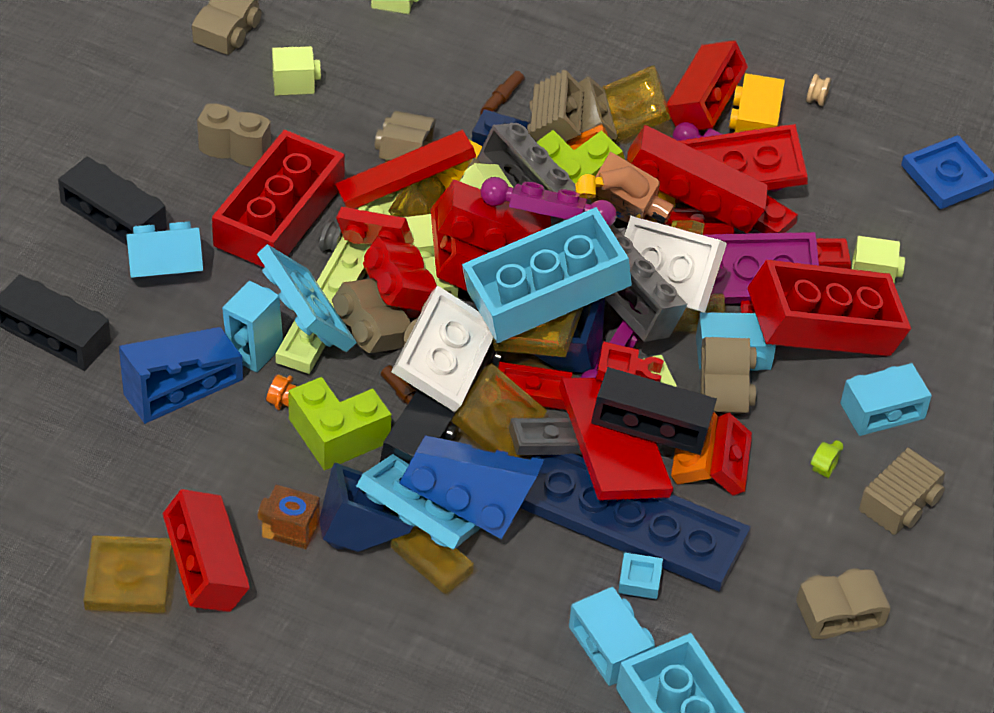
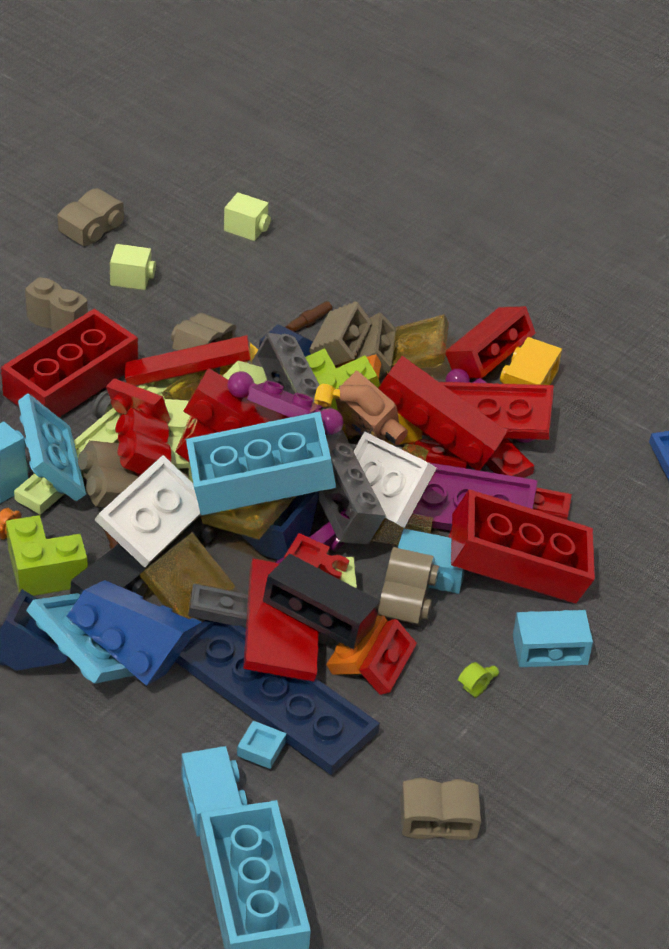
camera: 15 degrees right, 5 degrees down
clear yellow plate [391,526,474,594] -> none
red plate [493,362,572,410] -> none
tan bush [806,74,831,107] -> none
yellowish green brick [852,236,905,282] -> none
dark tan brick [859,447,946,535] -> none

